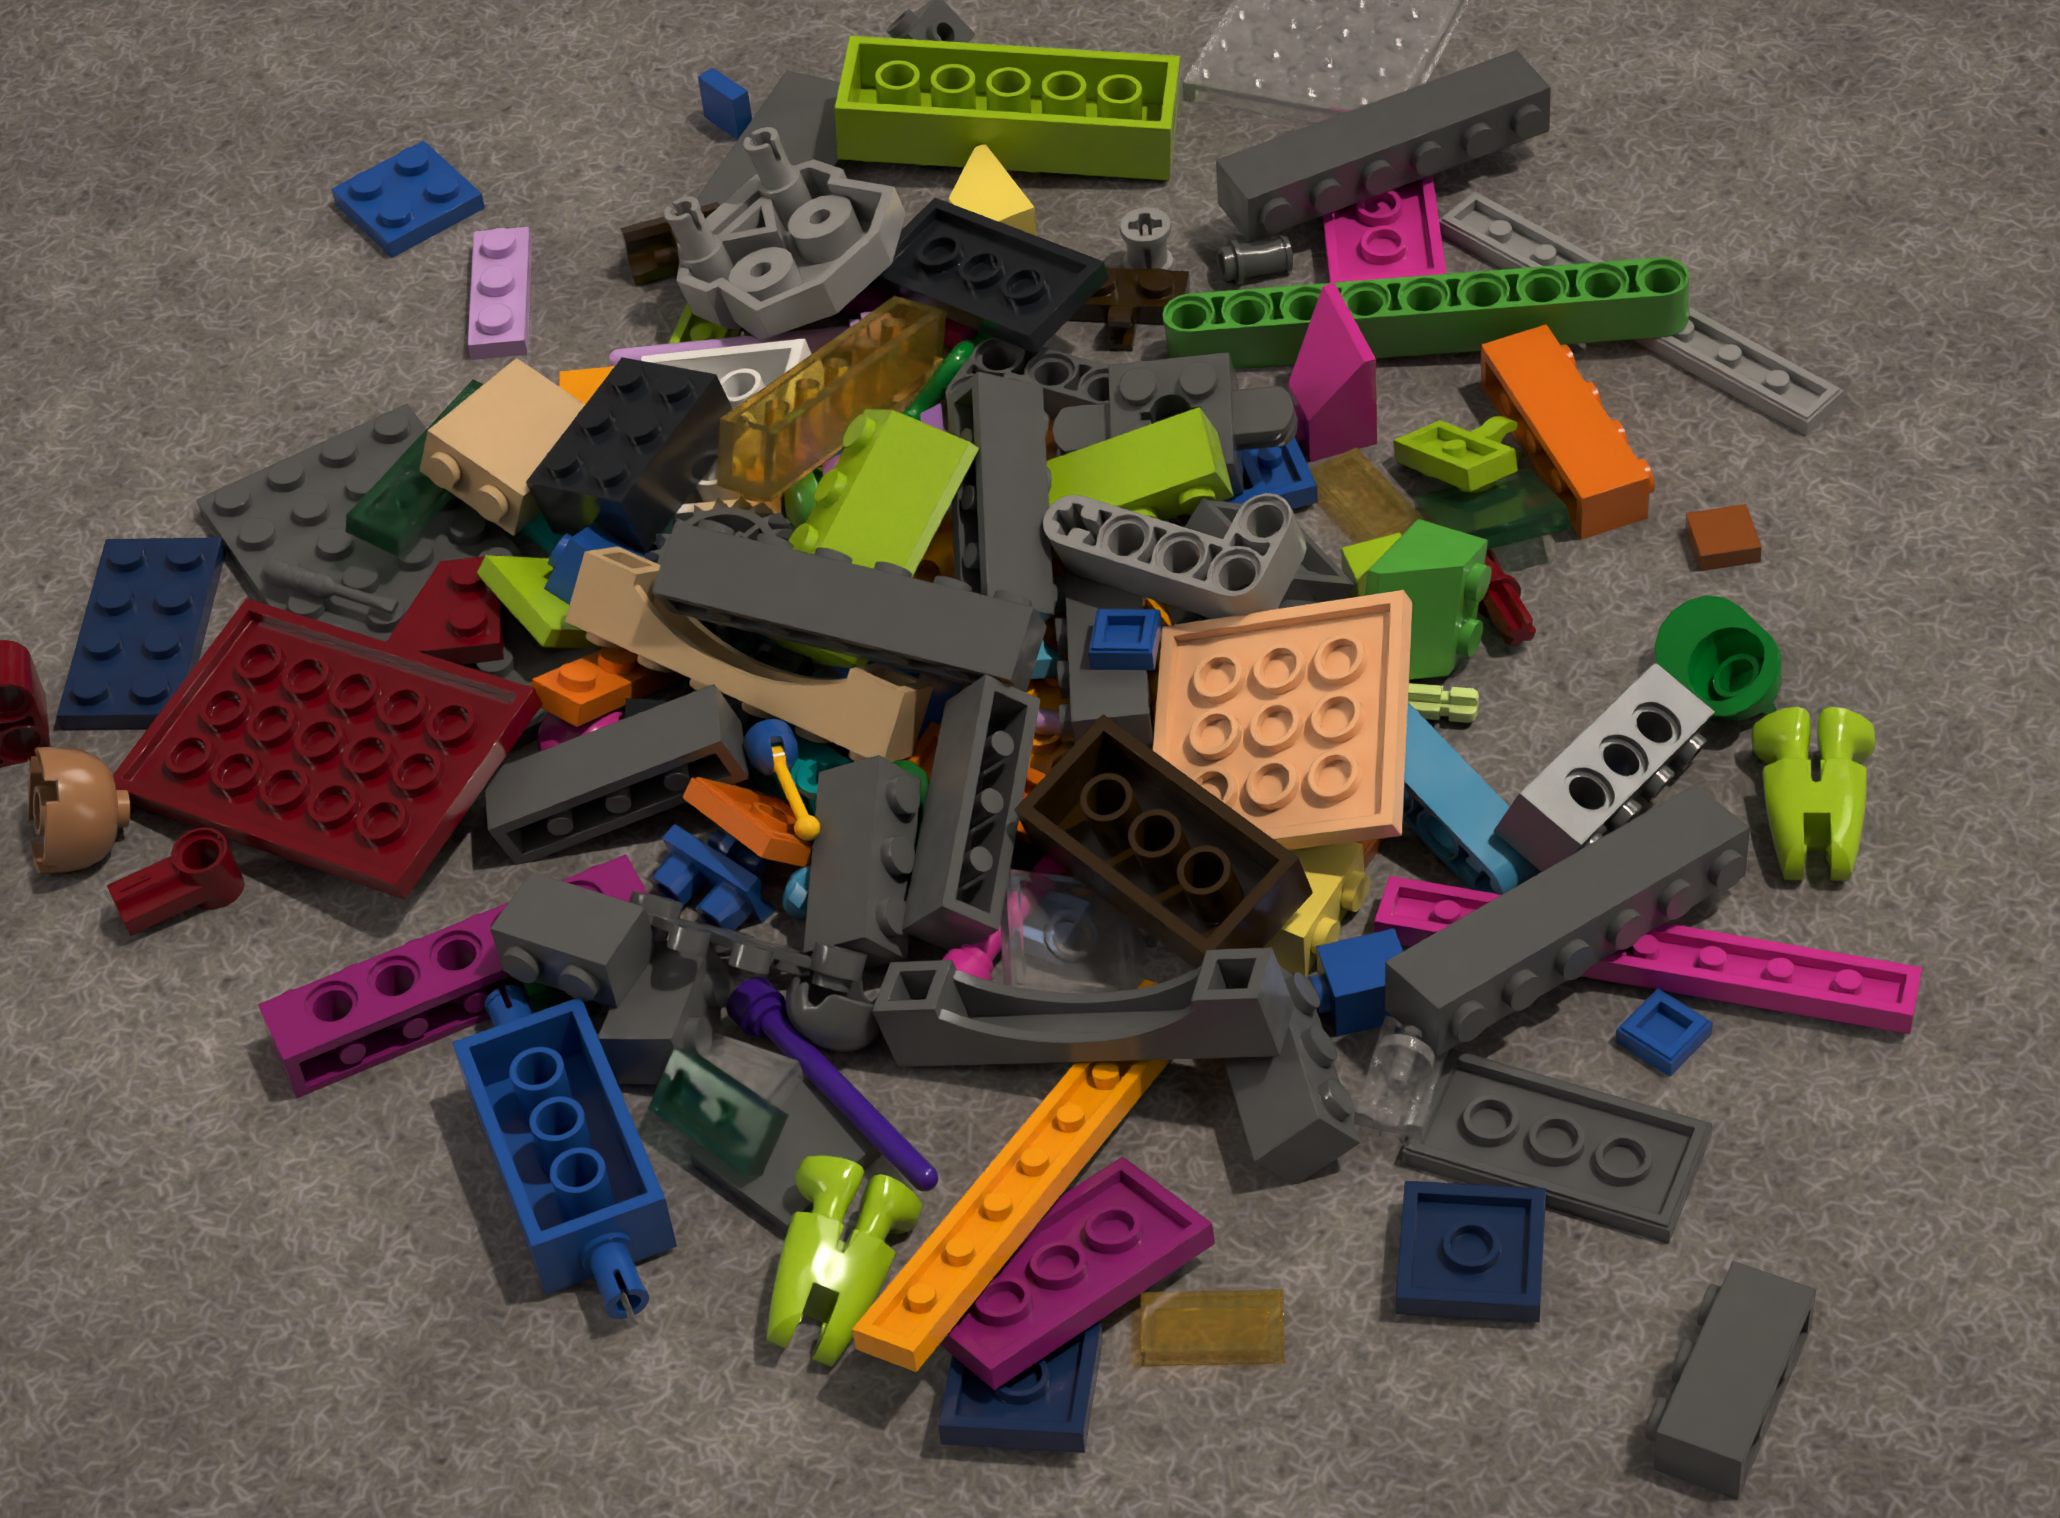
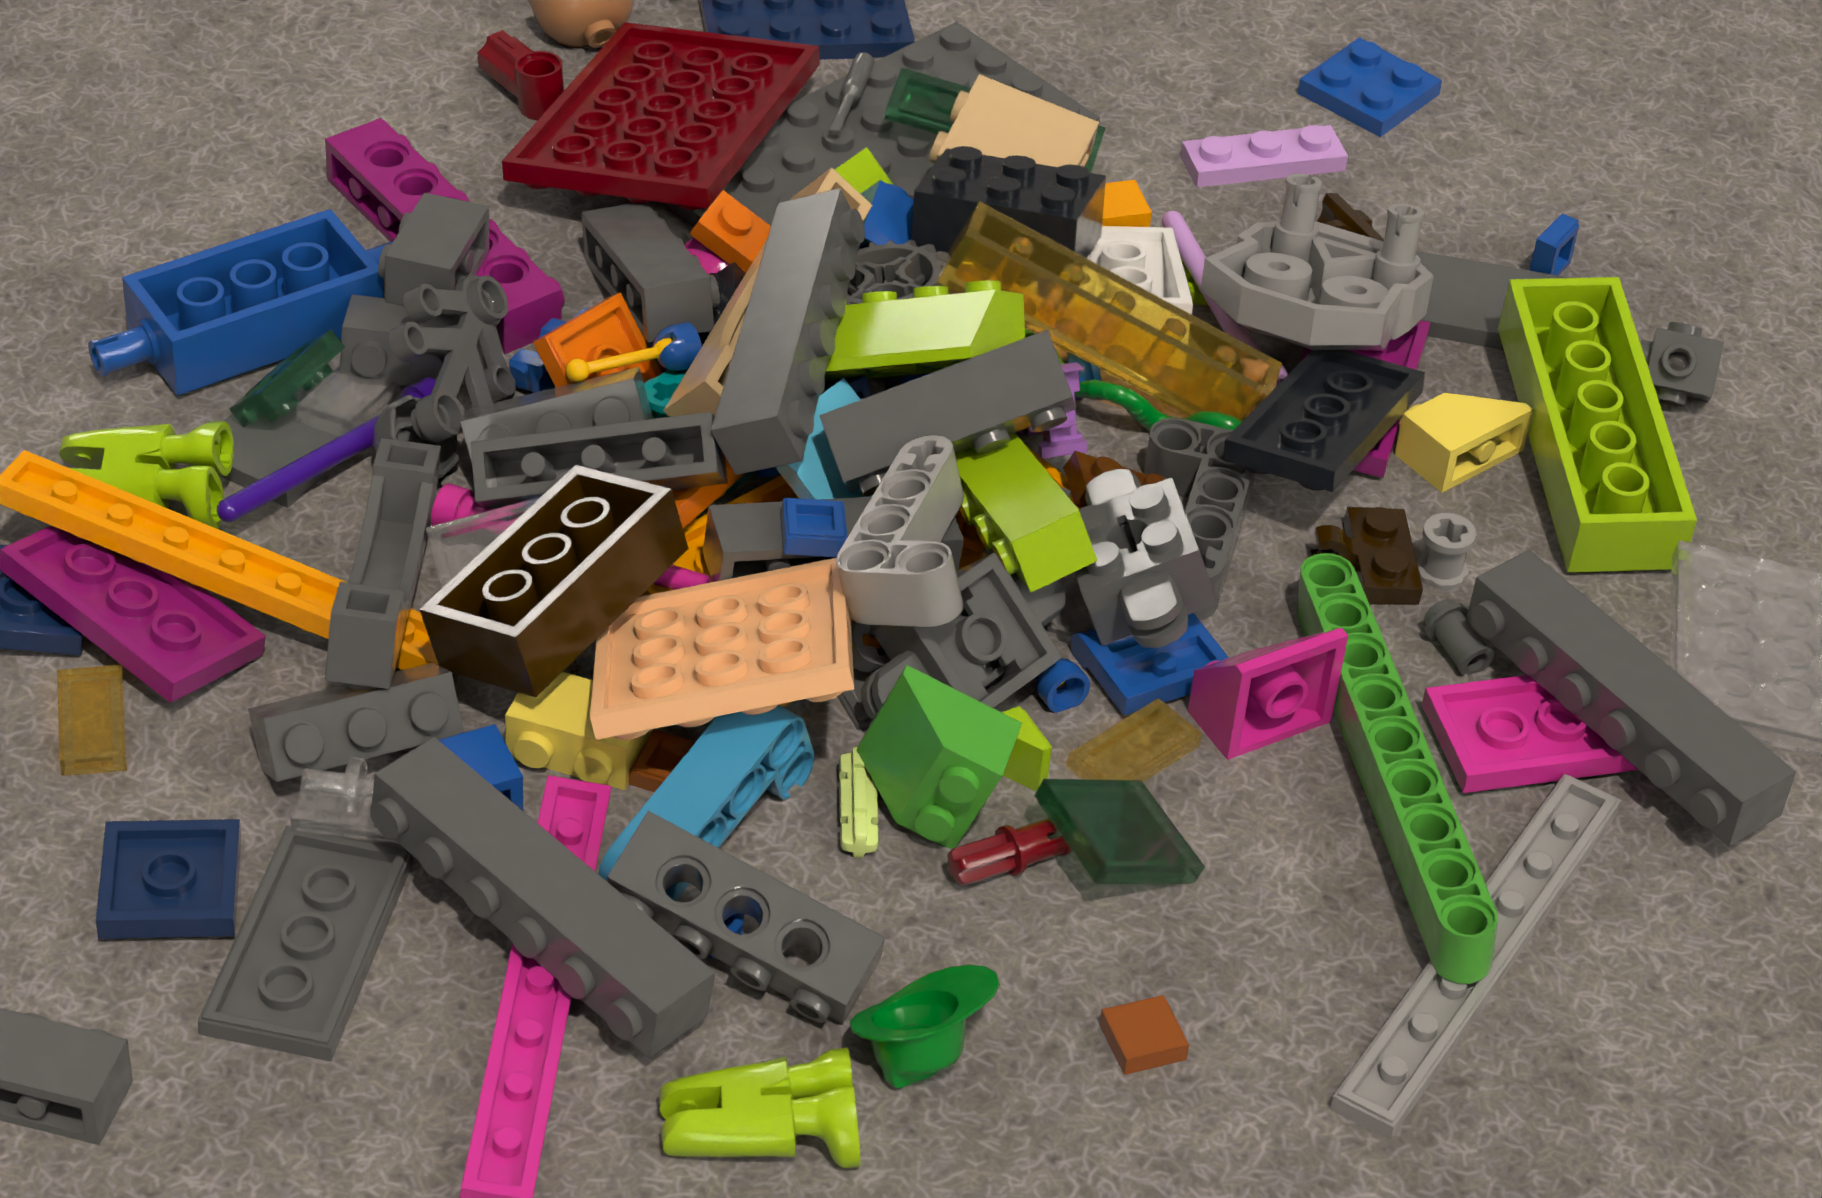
camera: 70 degrees right, 5 degrees down
dark red wing [386,555,504,665] -> none
lime plate [1393,416,1522,493] -> none
orange brick [1481,324,1655,540] -> none
blue tile [1616,988,1713,1077] -> none

